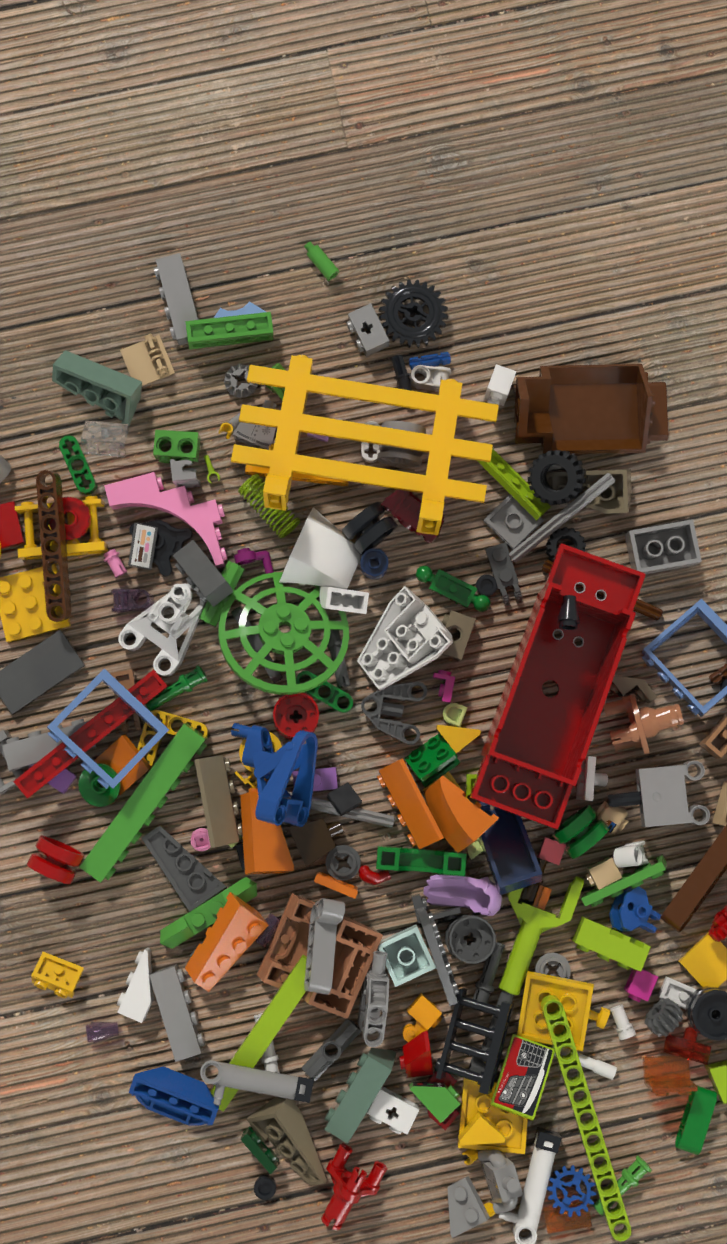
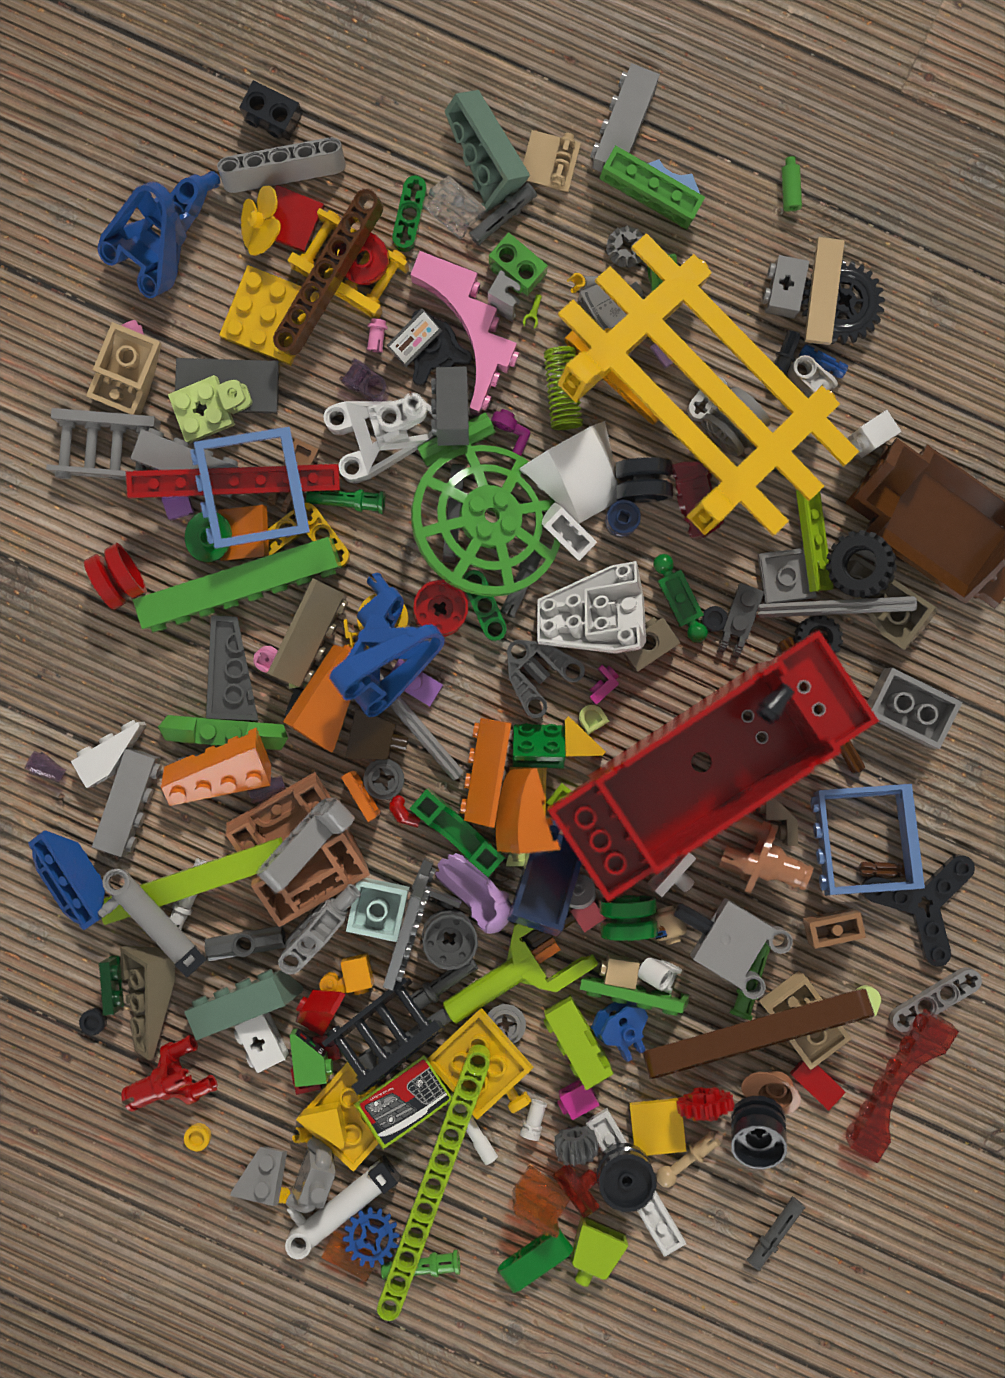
camera: 40 degrees right, 5 degrees up
yellow bracket [31,952,84,998] -> none
black piece [327,782,362,816] -> none
none -> yellowish green plate [168,375,252,444]
none -> yellow tile [184,1123,211,1152]
none -> dark grey pin [469,183,537,246]
none -> light grey wheel [570,874,596,909]
none -> bright green pin [729,942,771,1020]
none -> tan tile [804,237,845,345]

